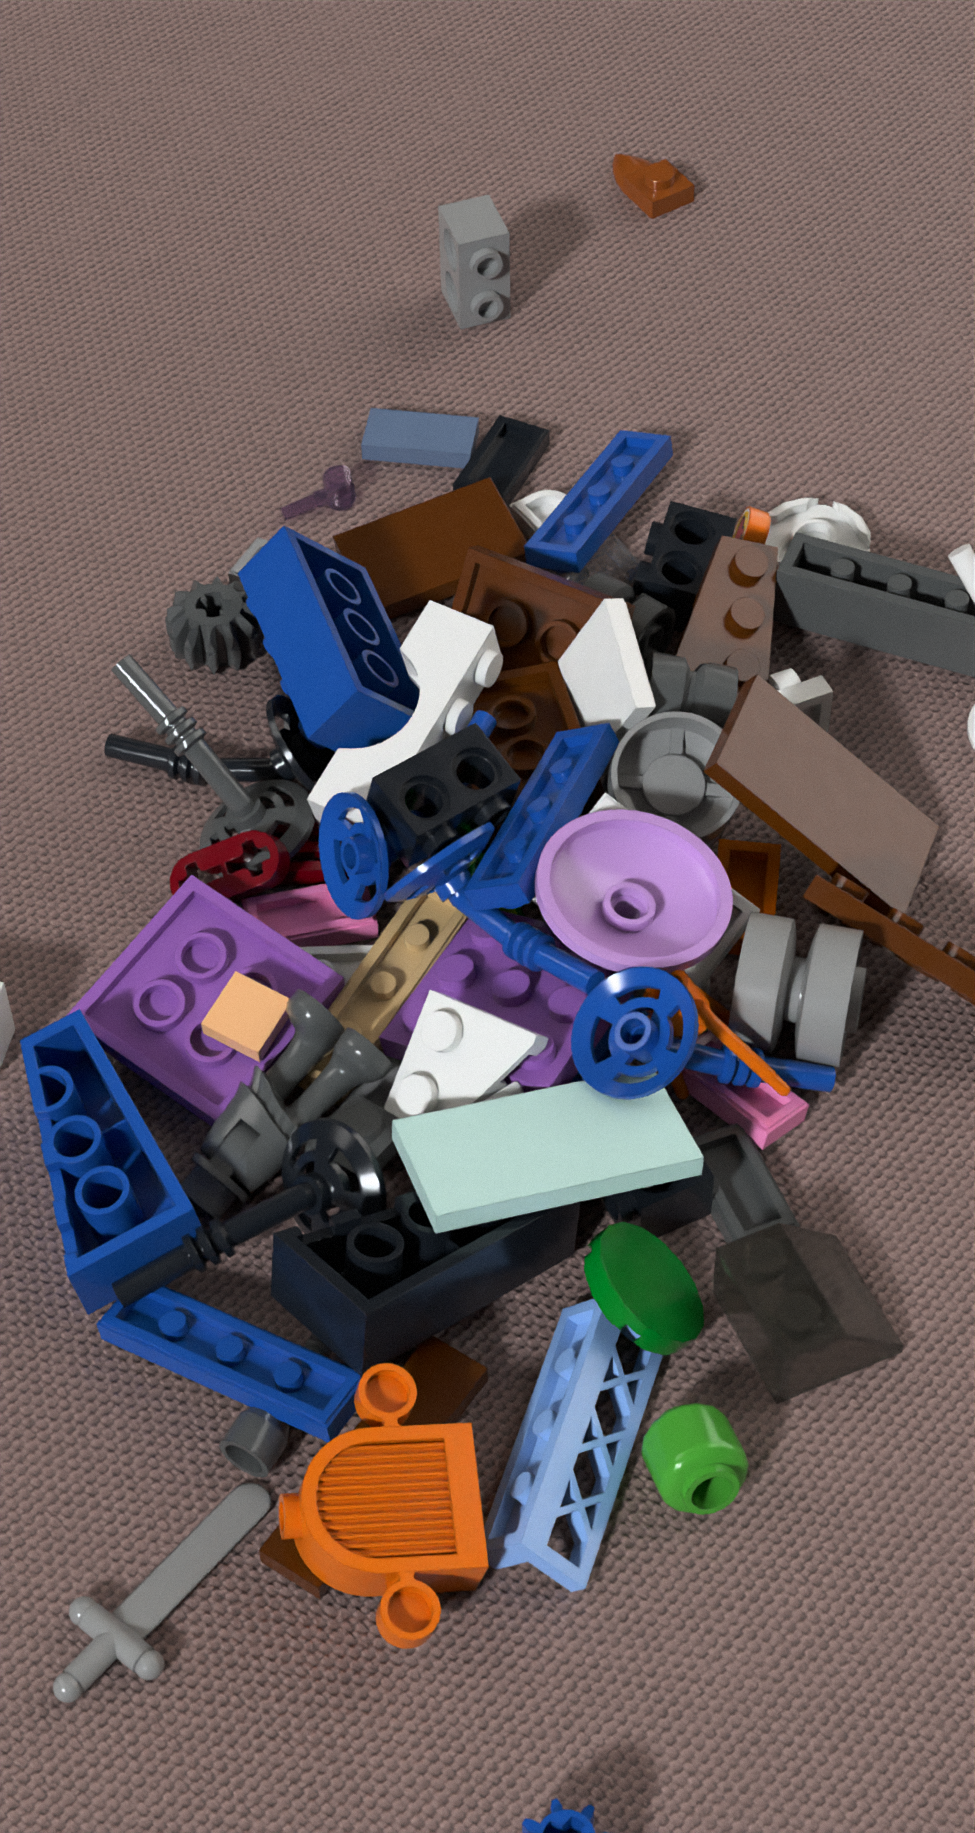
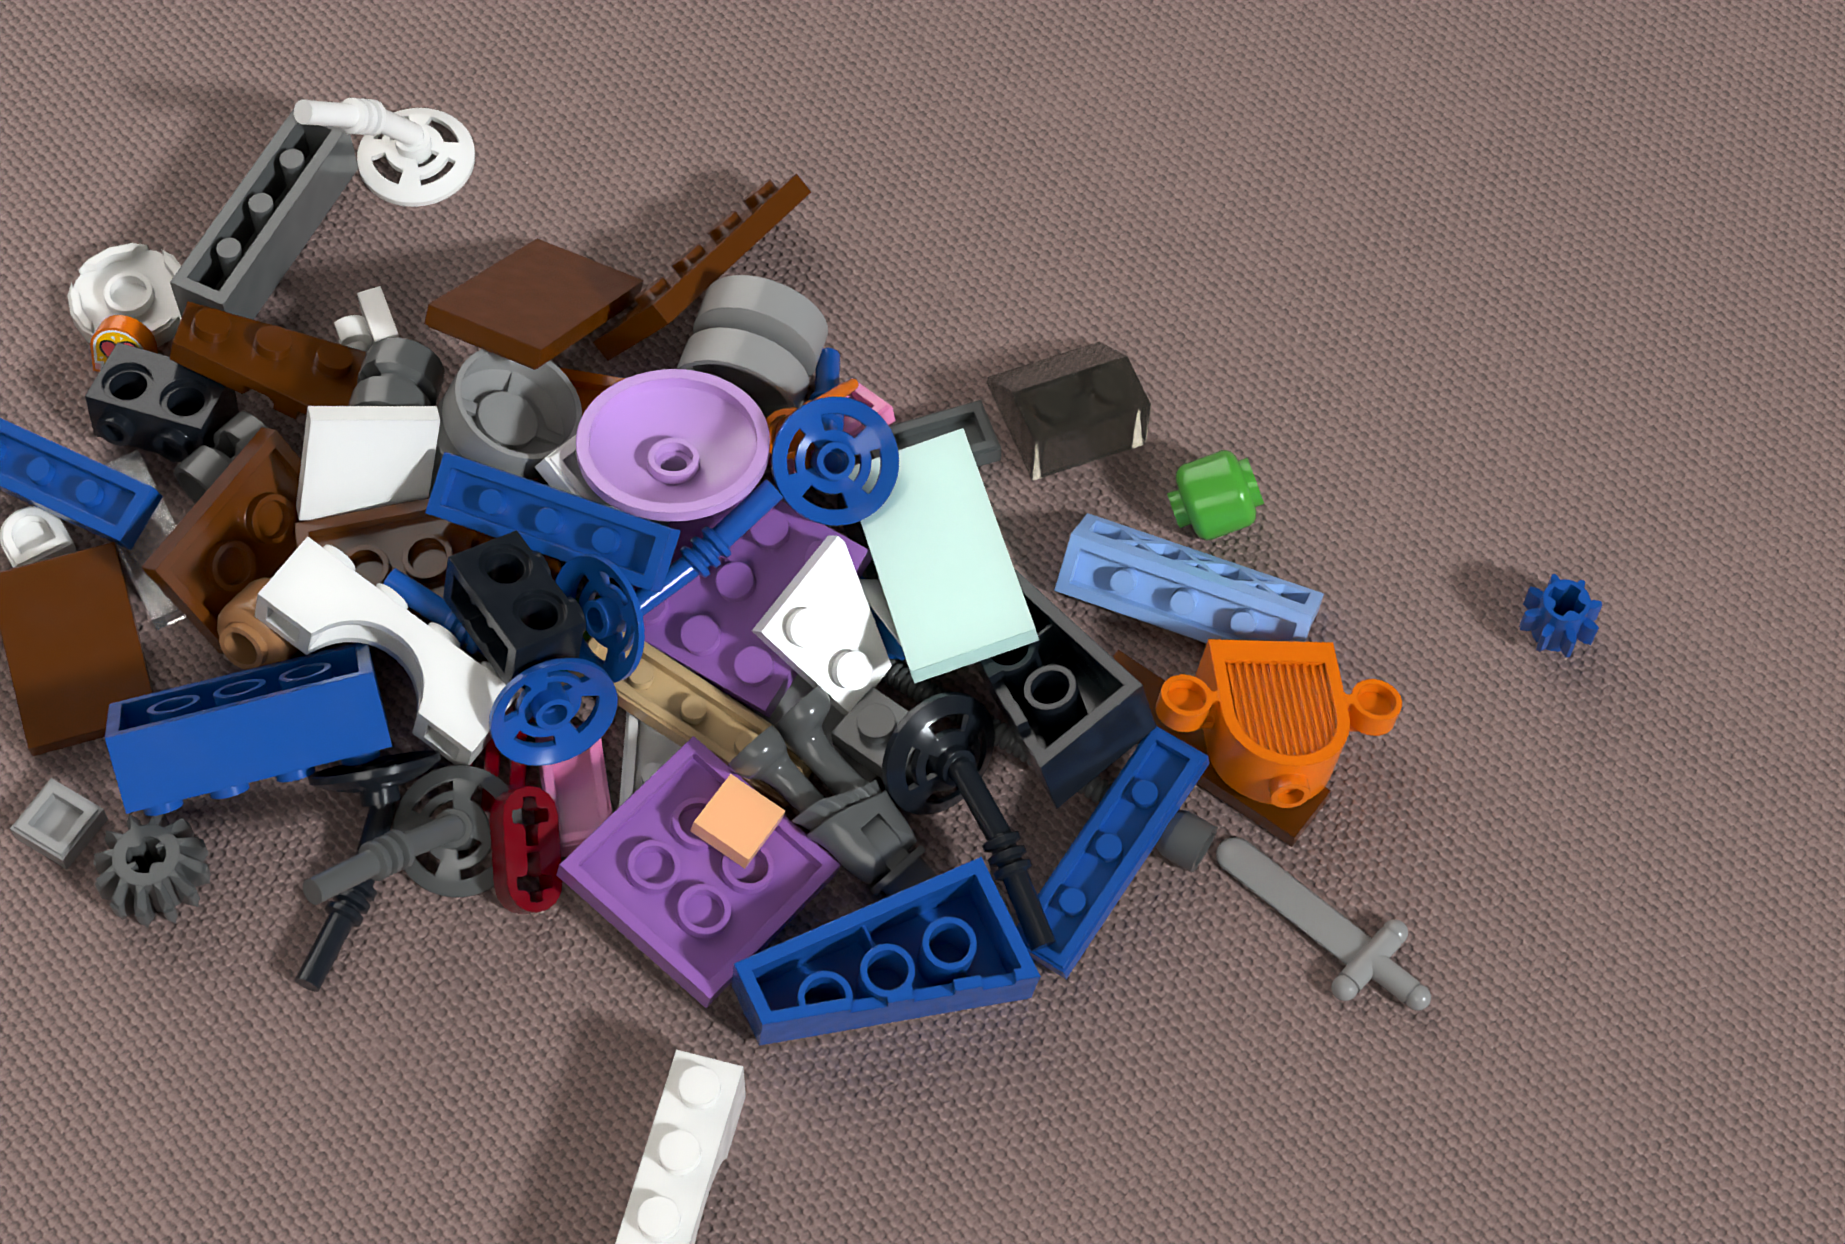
camera: 90 degrees left, 10 degrees up
green tile [584,1221,704,1356] -> none

